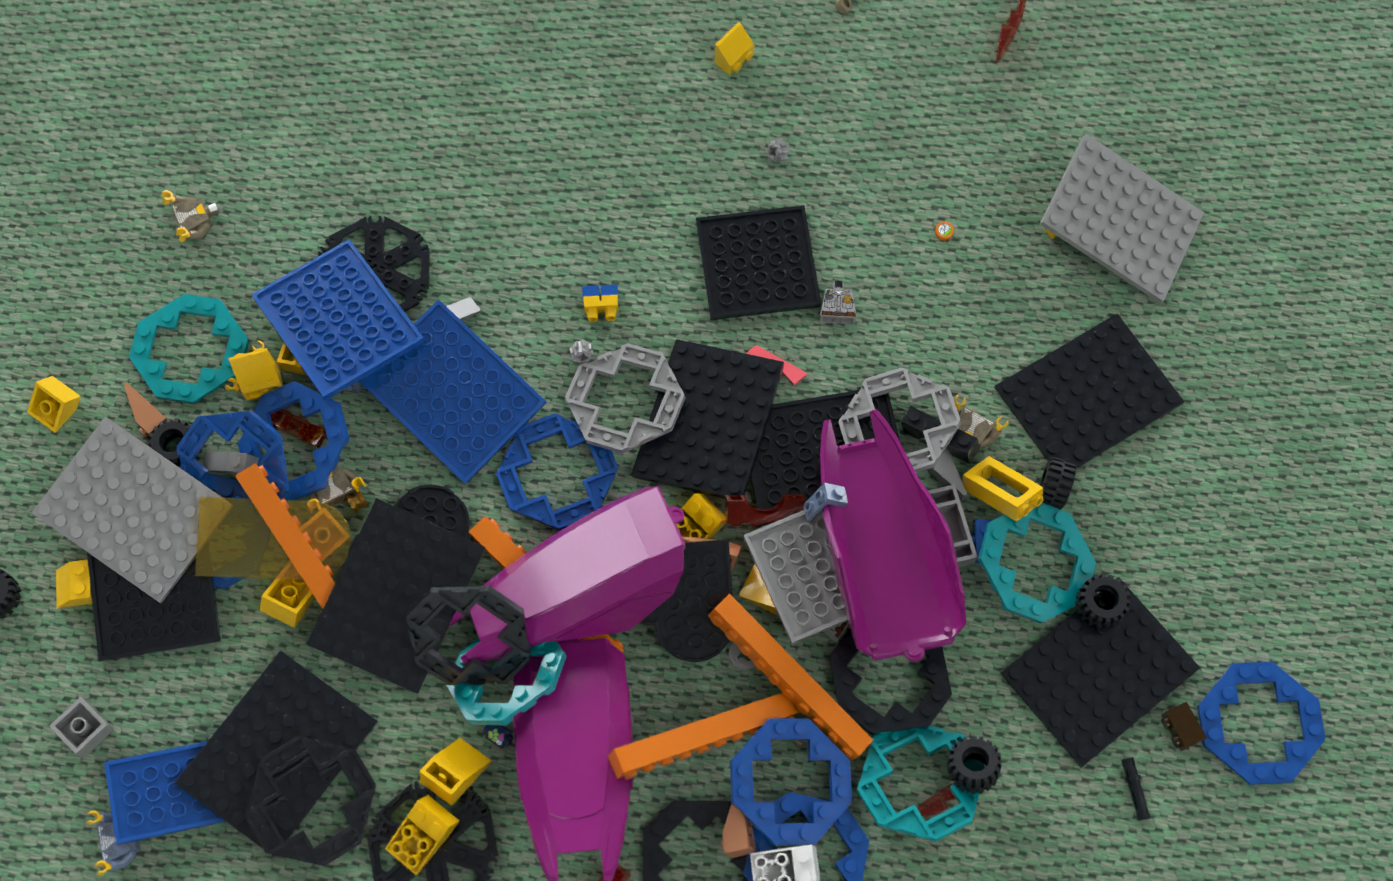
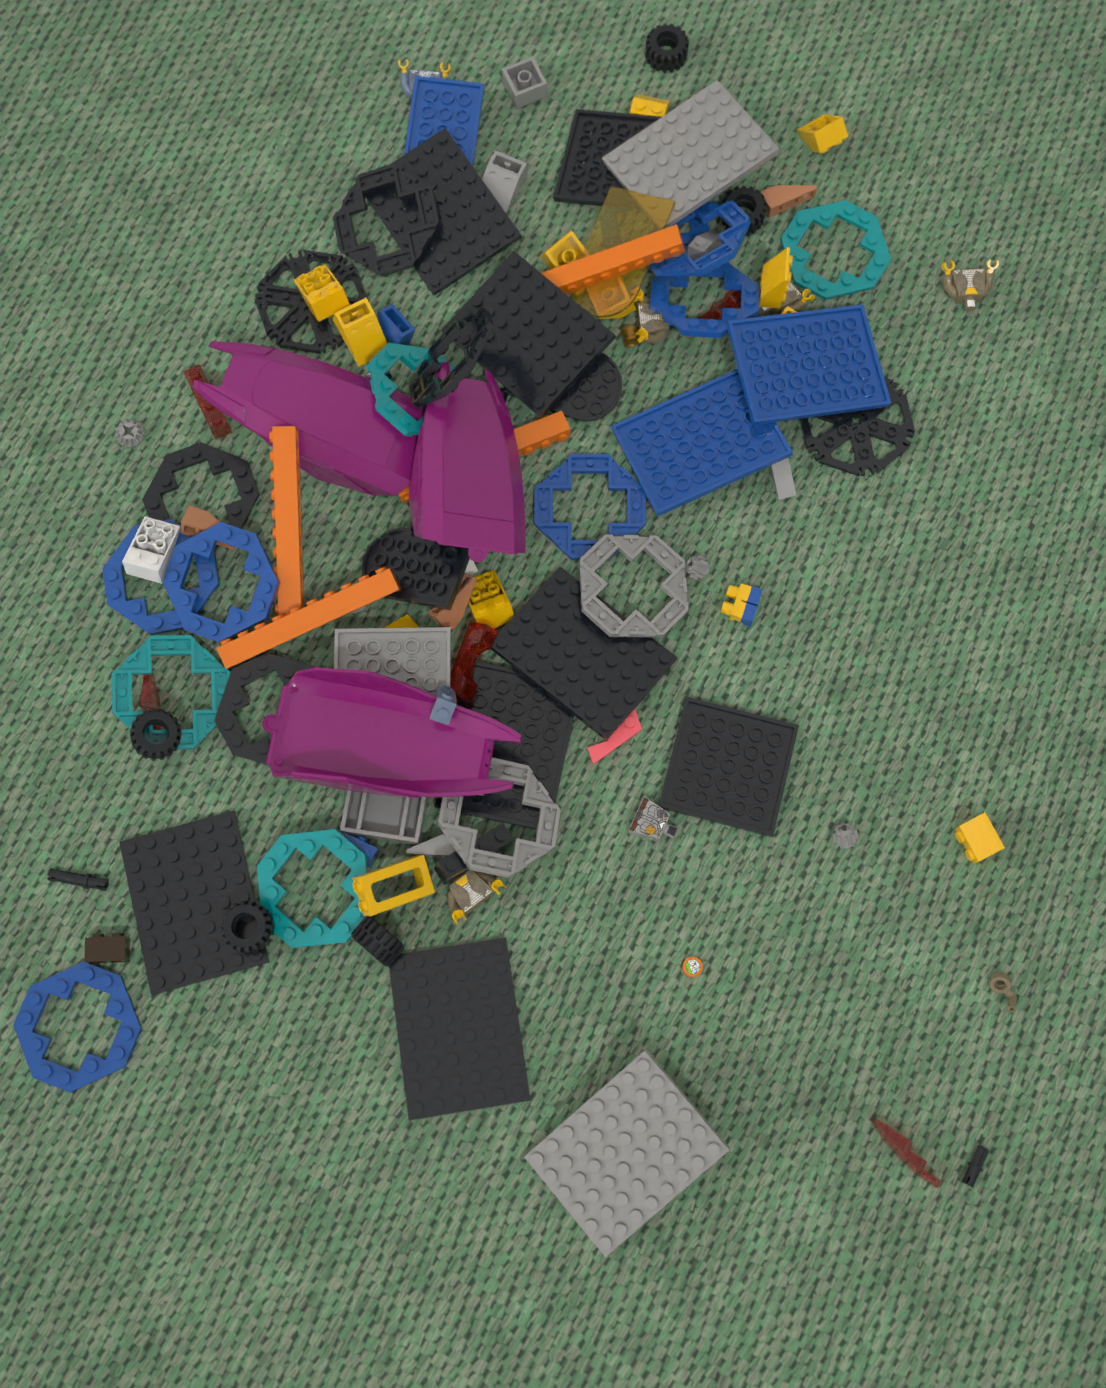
camera: 115 degrees right, 5 degrees up
none -> blue brick [377,304,415,345]
none -> light grey slope [482,150,527,214]

